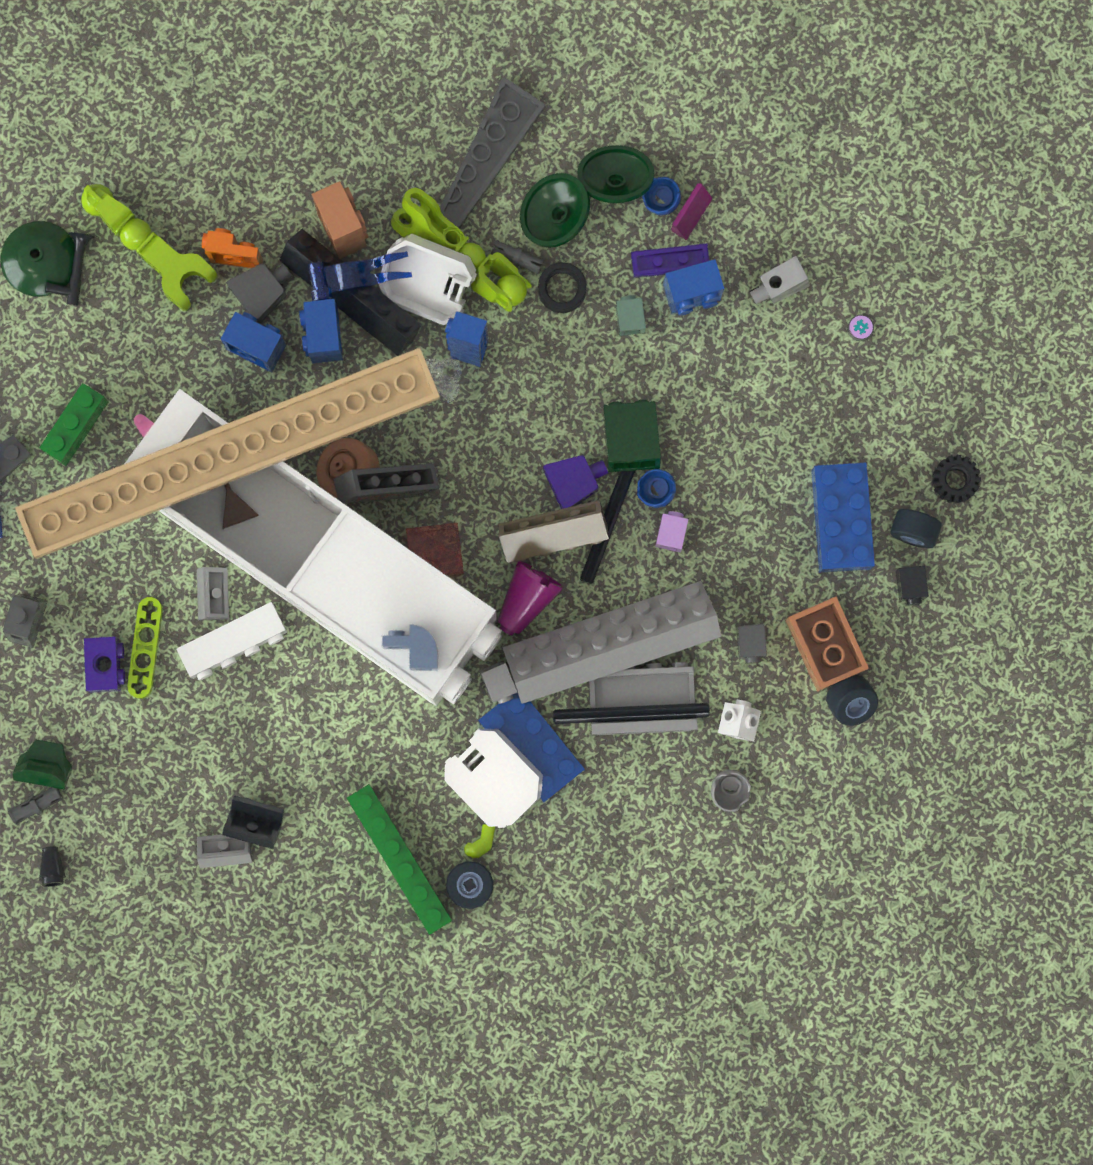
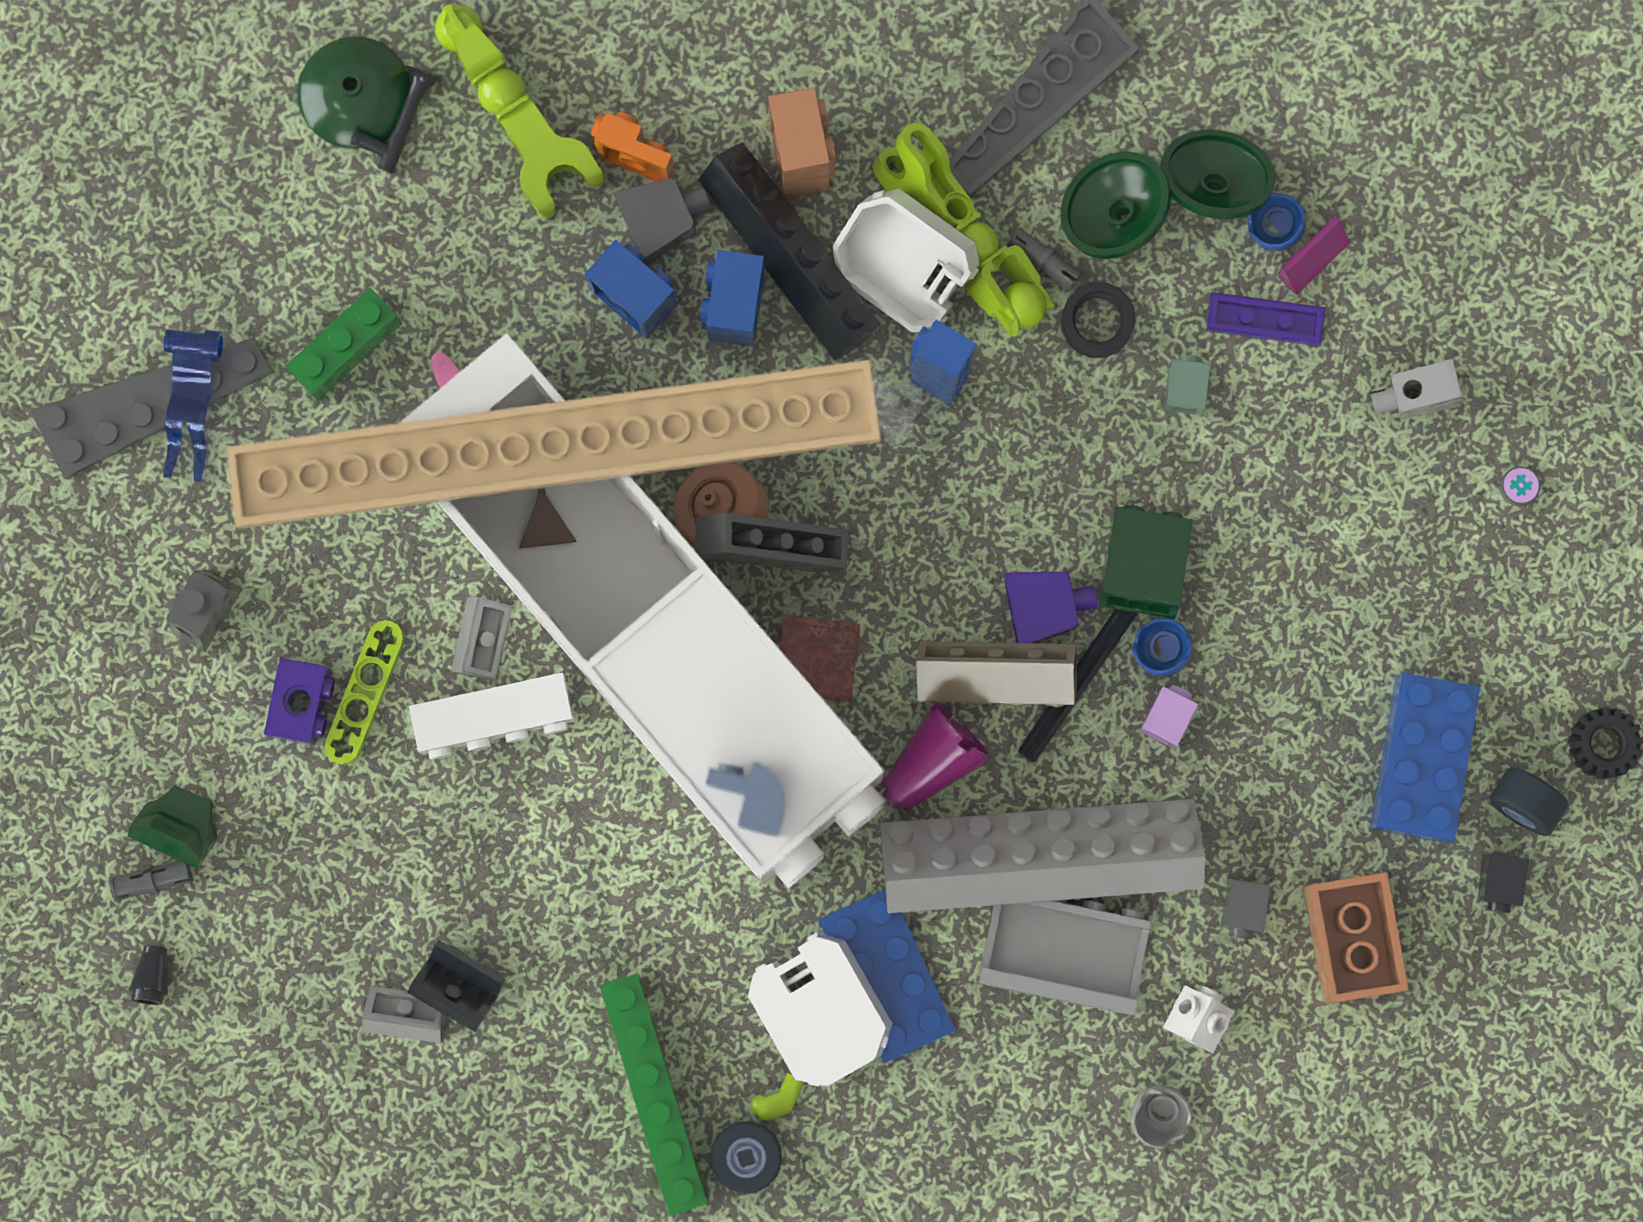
camera: 20 degrees right, 0 degrees up
clear blue flag [308,251,412,301] -> none
light grey brick [479,661,517,704] -> none
black axle [553,703,710,724] -> none
blue brick [663,259,724,316] -> none
black wheel [826,675,879,726] -> none

